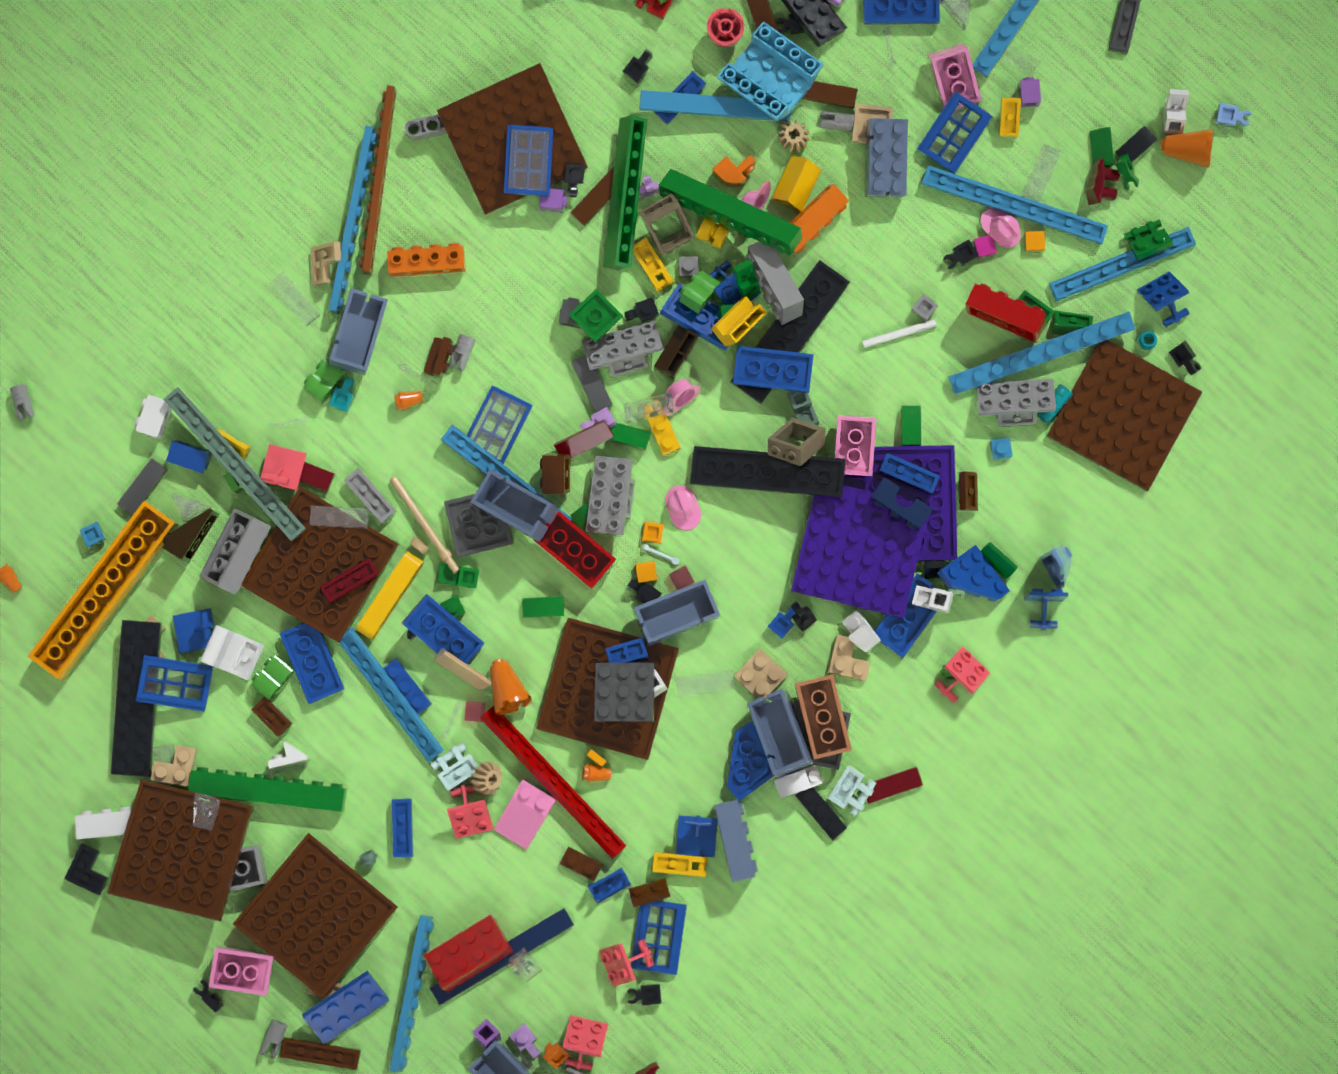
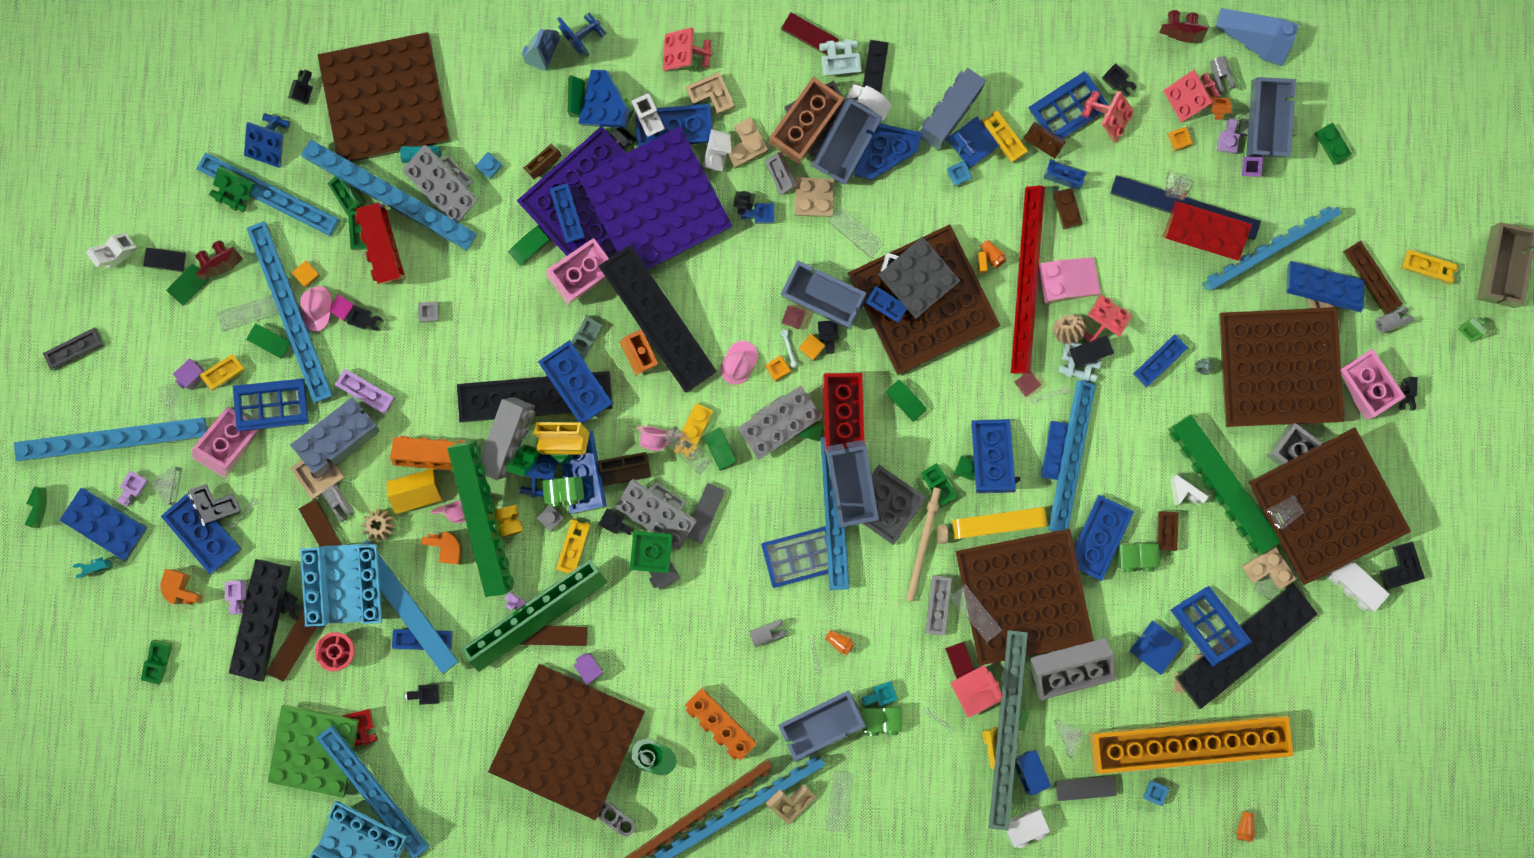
camera: 135 degrees left, 0 degrees up
dark brown slope [162,508,220,563] -> none
white piece [200,625,264,681] -> none
dark red tile [319,558,380,604] -> none
reddish brown bracket [424,337,455,379] -> none
tan slope [434,648,492,690] -> none
orange cone [490,659,532,715] -> none
clear piece [504,125,553,197] -> none
reddish brown brick [540,453,570,494] -> none
tile [554,419,614,458] -> none
black plate [563,162,585,198] -> none
lavender plate [580,407,617,430] -> none
dark tan window [639,194,694,255] -> none
dark tan window [768,417,825,466] -> none
white bar [862,319,937,348] -> none
dark blue arch [870,477,933,530] -> none
green plate [1117,154,1139,191] -> none
teal plate [1138,331,1157,350] -> none
orange cone [1161,129,1213,168] -> none
light blue plate [1216,103,1251,126] -> none
none -> plate [187,484,241,526]
none -> green slope [246,323,291,358]
none -> lavender plate [335,369,395,414]
none -> orange brick [619,329,658,376]
none -> green piece [631,739,677,776]
none -> tan plate [685,72,735,115]
none -> light grey plate [765,152,798,195]
none -> dark azure plate [946,161,972,187]
none -> black slope [1069,335,1114,367]
none -> light orange tile [1168,126,1193,151]

